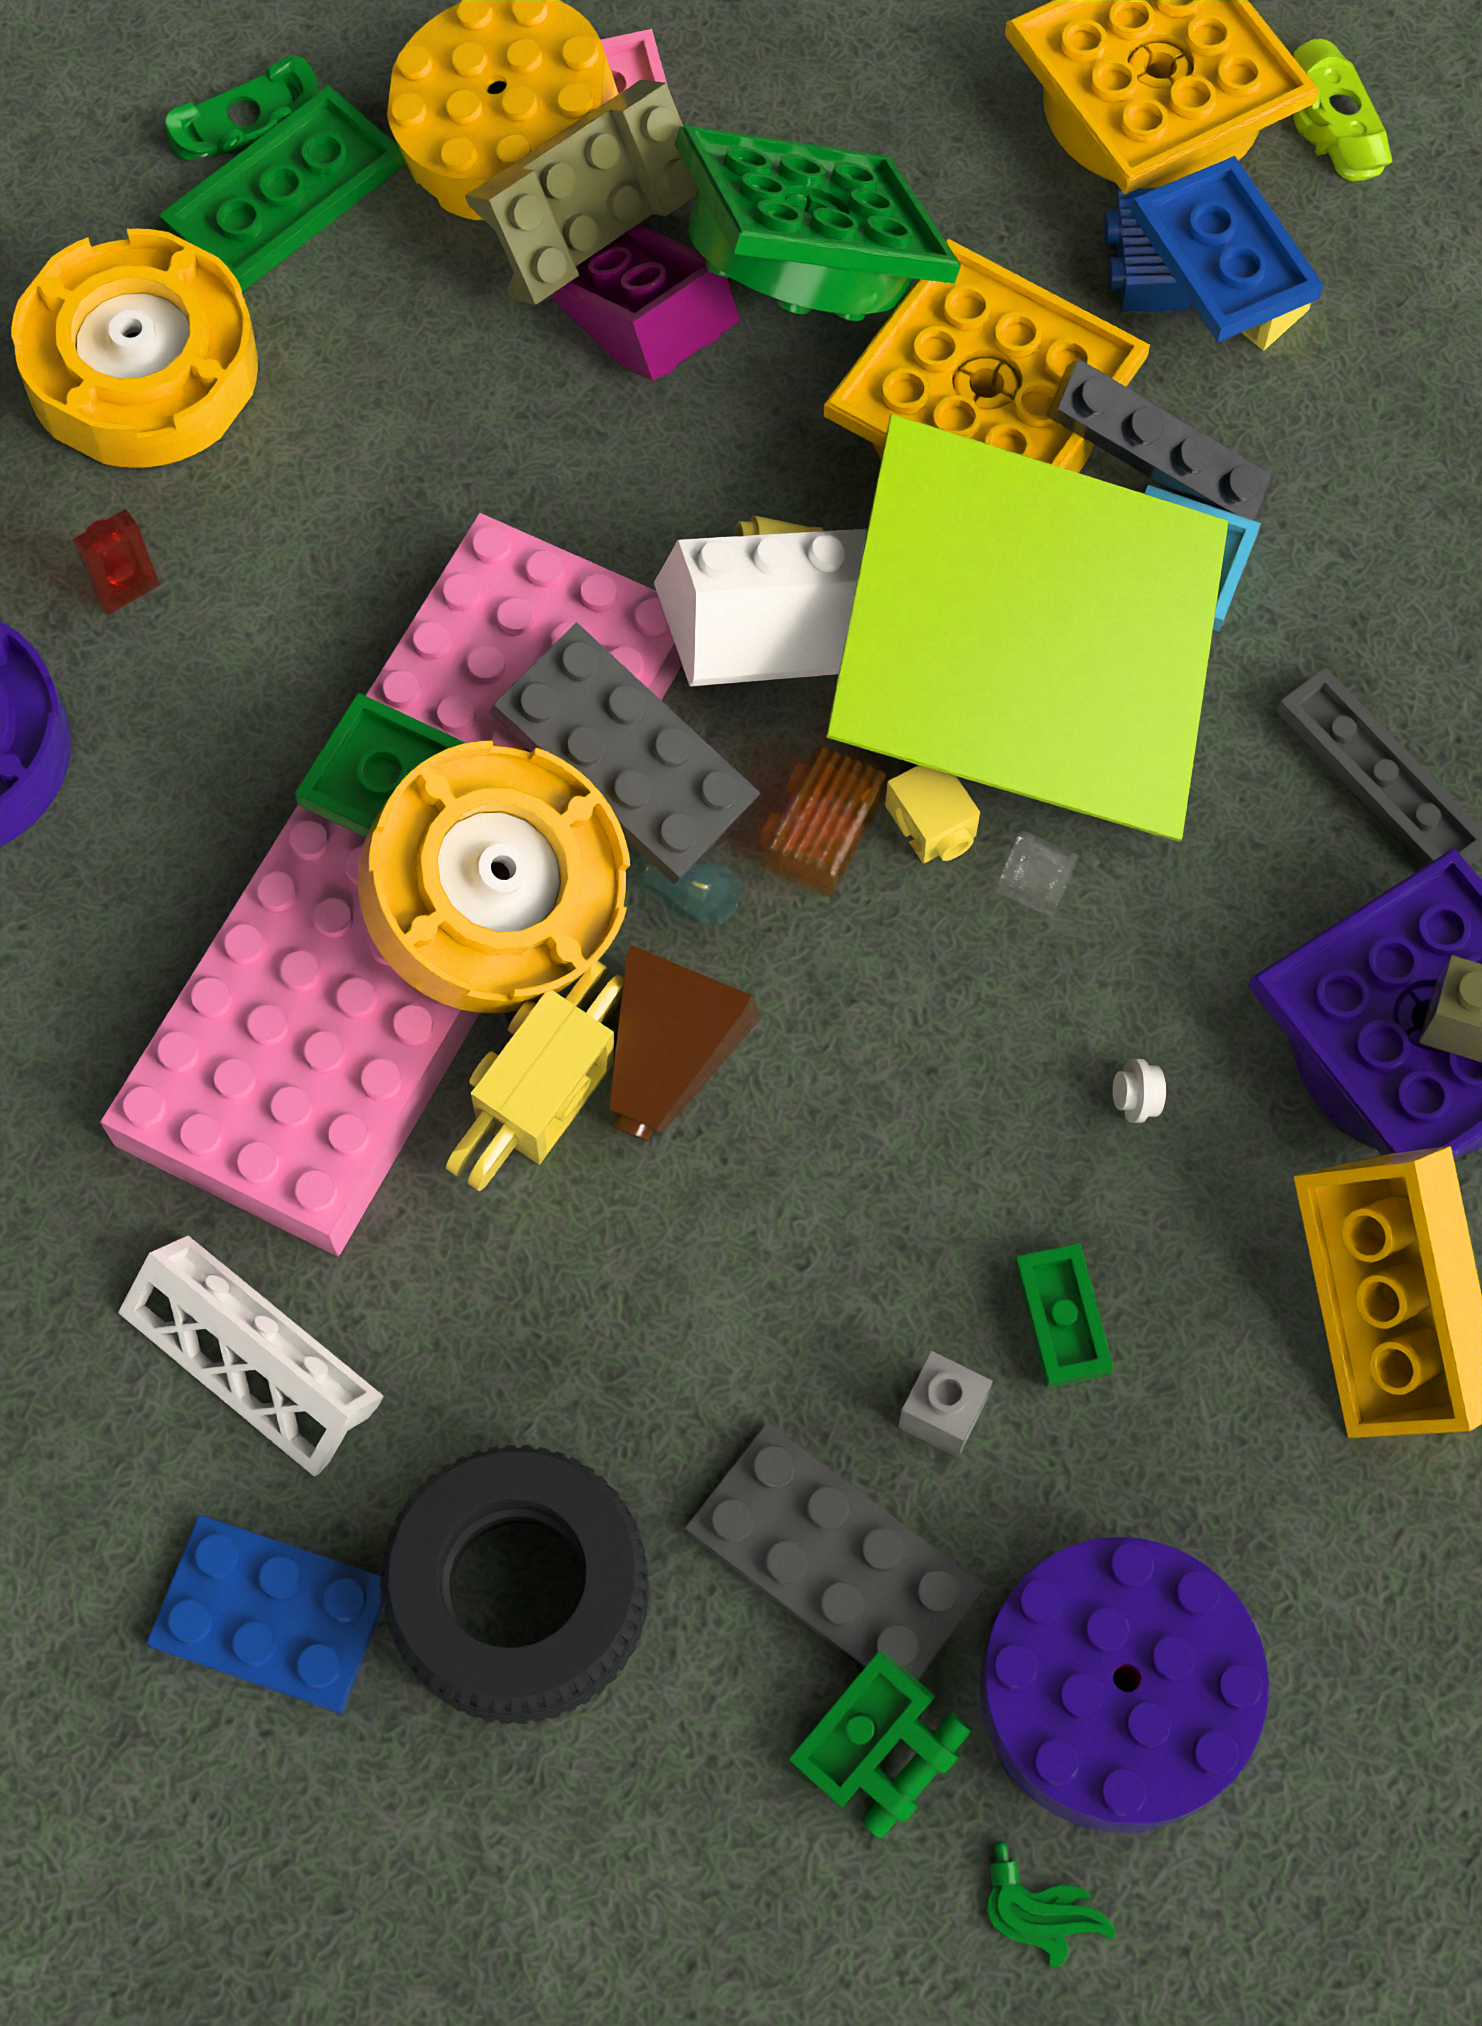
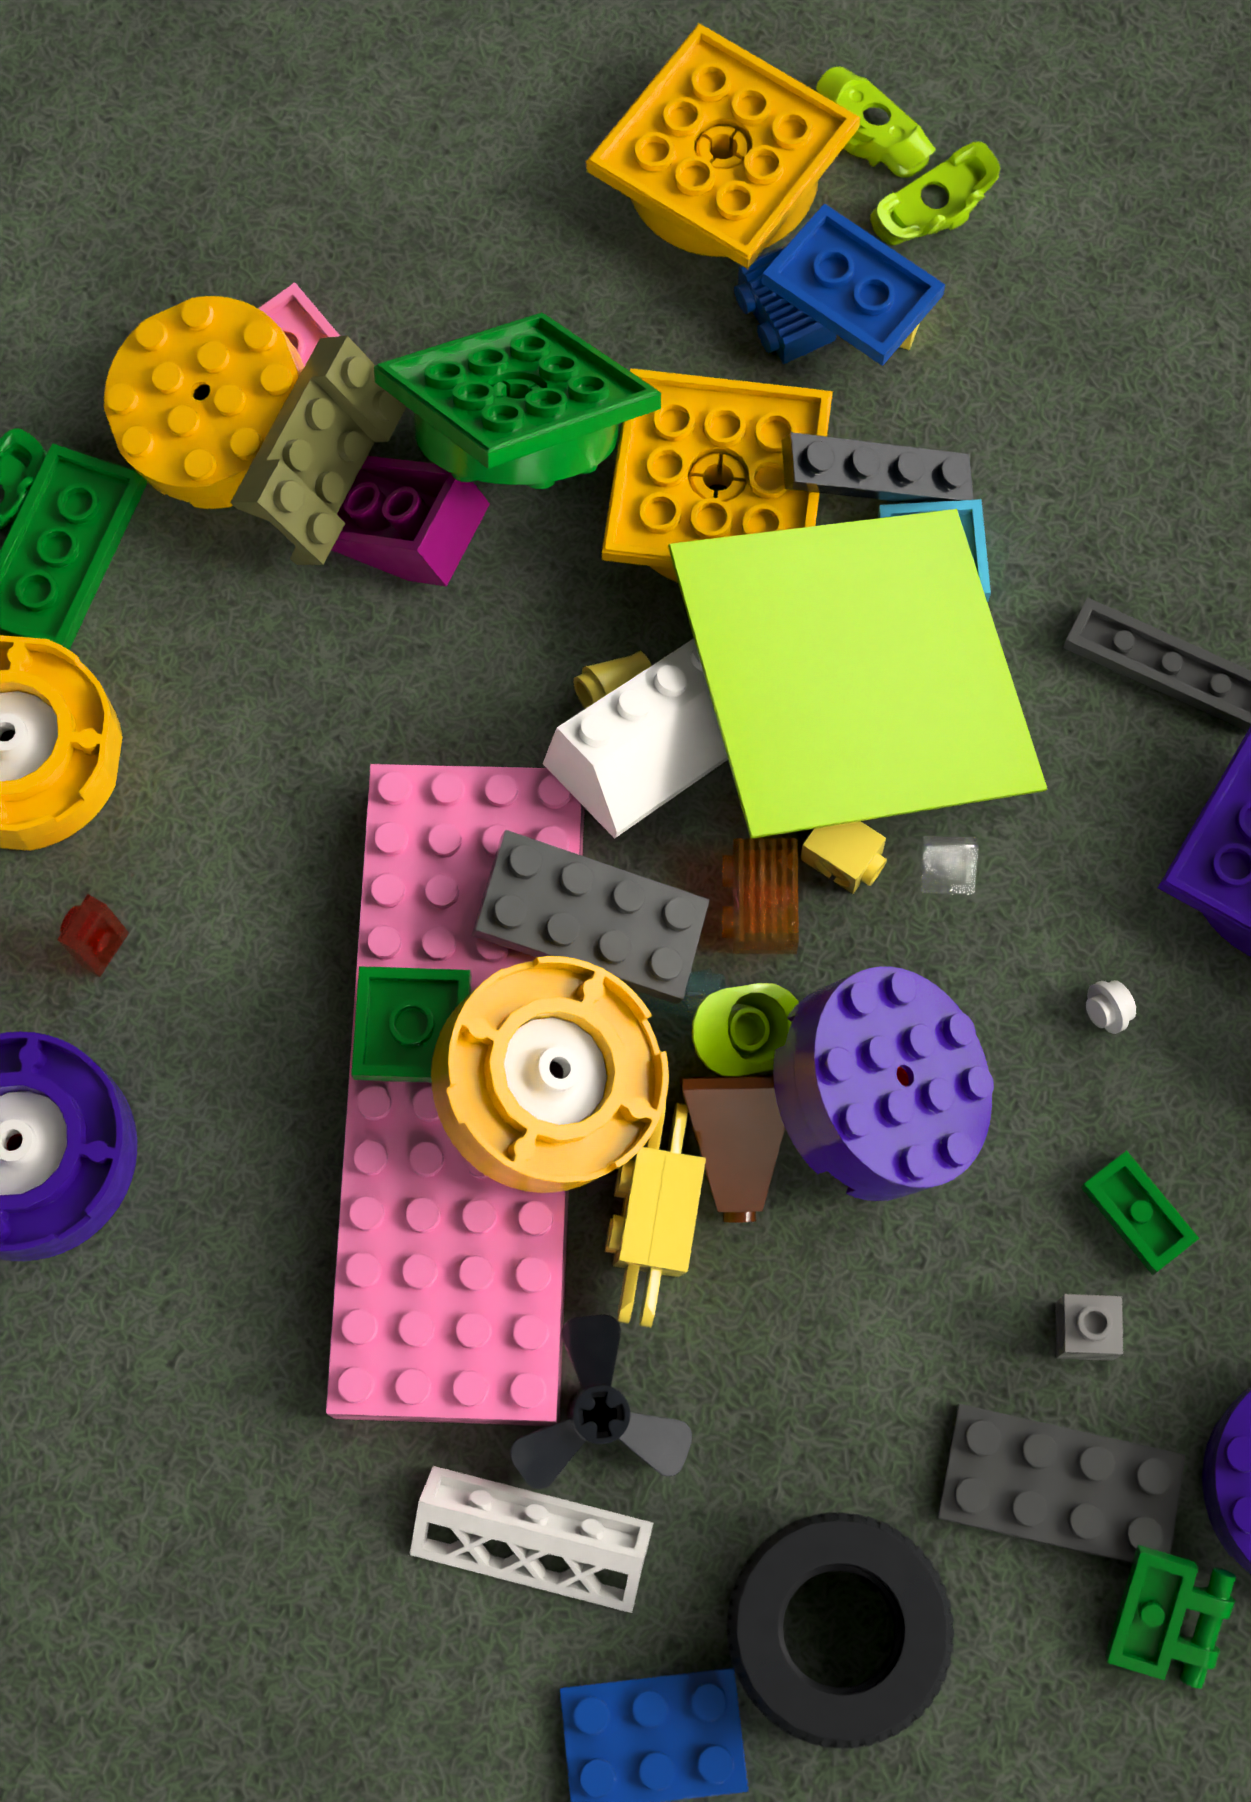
camera: 20 degrees left, 5 degrees up
none -> black piece [510,1314,693,1489]
none -> lime piece [692,983,799,1077]
none -> piece [773,967,994,1201]
none -> lime piece [870,142,1000,246]

